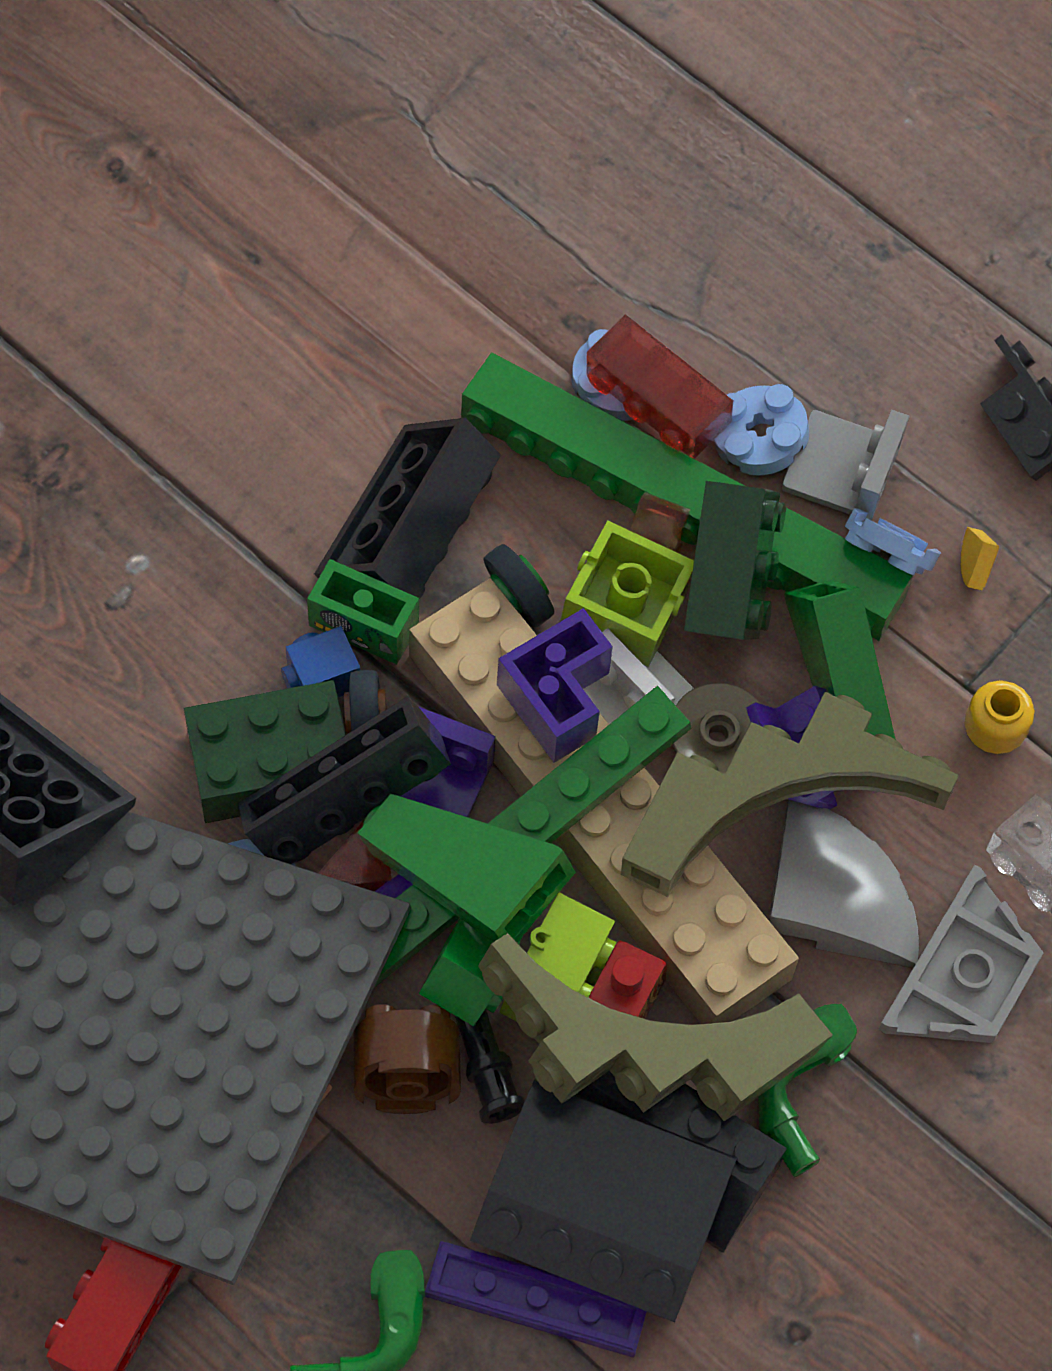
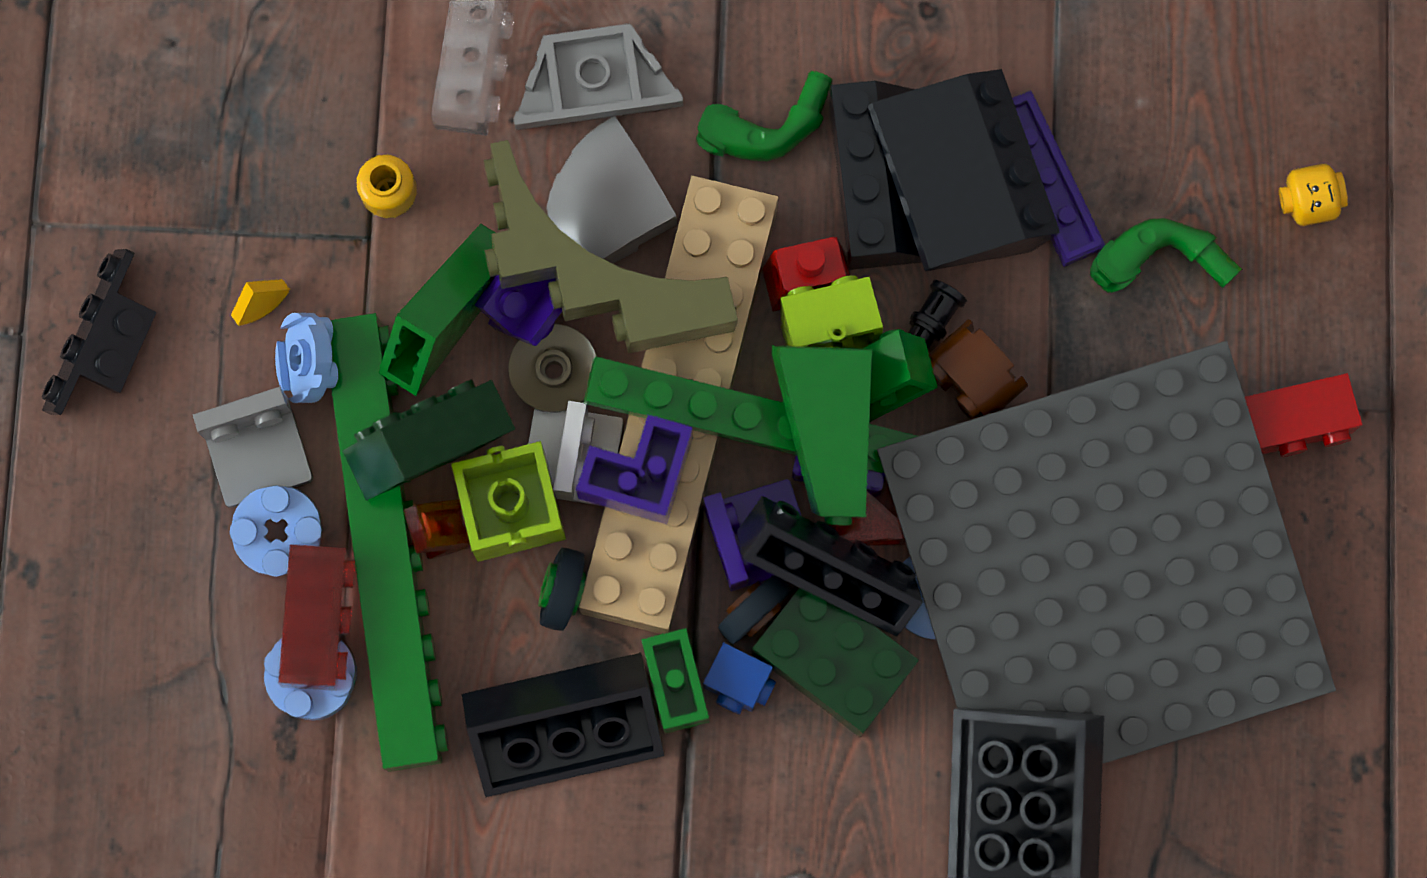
camera: 125 degrees left, 15 degrees up
olive arch [478,933,833,1121] -> none

